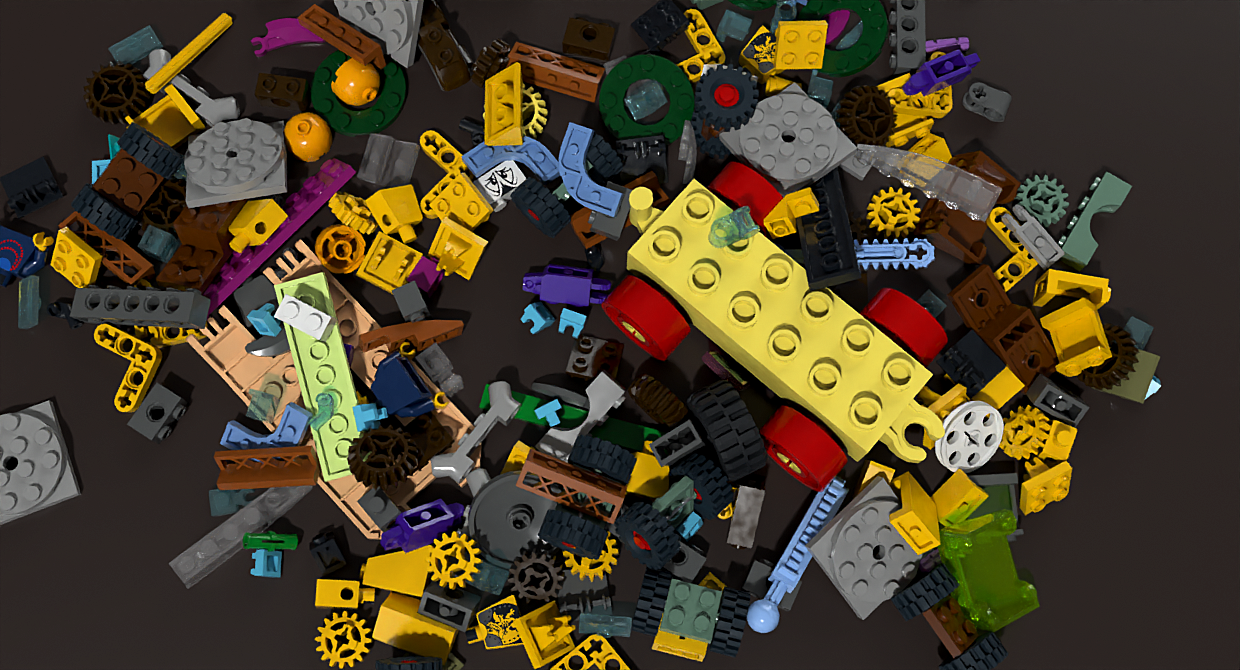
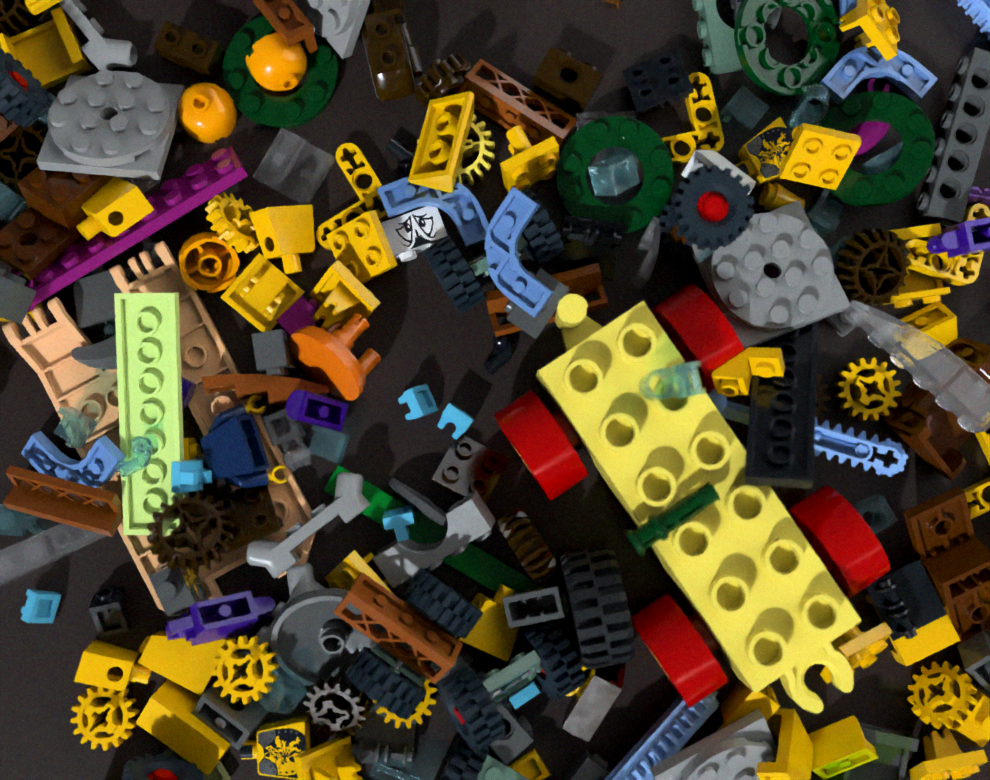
camera: 15 degrees right, 10 degrees up
green pin [243,531,298,552] -> none
medium azure tile [247,303,282,337] -> none
white brick [274,294,338,342] -> none
dark purple hinge [523,264,611,307] -> none
tile [702,350,751,393] -> none
white wedge [935,401,1004,473] -> none
none -> dark purple brick [286,389,349,432]
none -> orange piece [289,313,381,401]
none -> clear light blue panel [308,425,351,463]
none -> yellow plate [500,126,560,193]
none -> dark green pin [624,482,720,557]

